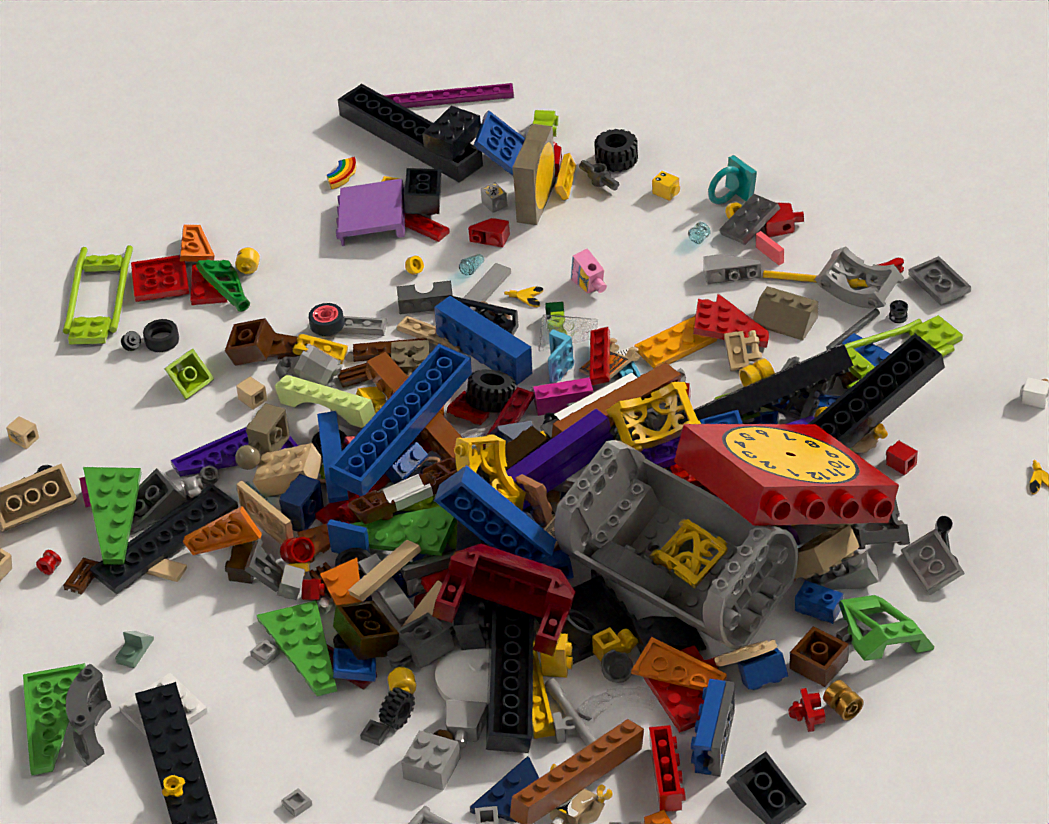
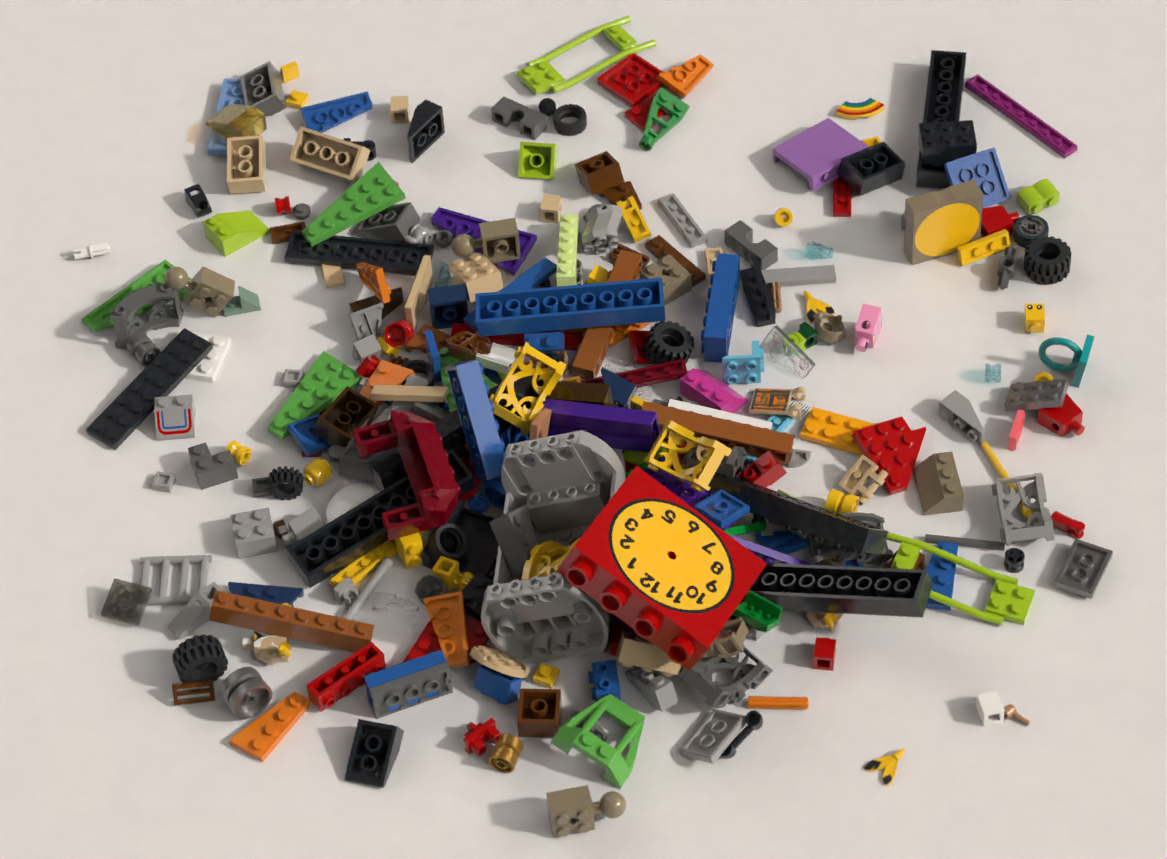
camera: 55 degrees right, 5 degrees up
yellow plate [162,775,185,797] -> none
yellow head [235,247,260,274] -> none
black wheel [308,303,344,336] -> none
red slope [468,218,510,248] -> none
red tile [589,327,610,386] -> none
none -> dark grey wheel [126,332,161,367]
none -> light grey slope [154,394,196,441]
none -> dark tan brick [164,266,235,318]
none -> dark grey brick [188,442,238,490]
none -> lime slope [203,210,270,257]
none -> yellow wheel [225,440,252,465]
none -> dark grey plate [293,203,311,220]
none -> black slope [407,99,445,163]
none -> dark grey arch [491,96,547,140]
none -> yellow plate [533,663,560,689]
none -> dark tan brick [546,785,626,838]
none -> orange axle [748,696,809,709]
none -> dark tan hair [814,312,845,345]
none -> wheel [1013,215,1049,248]

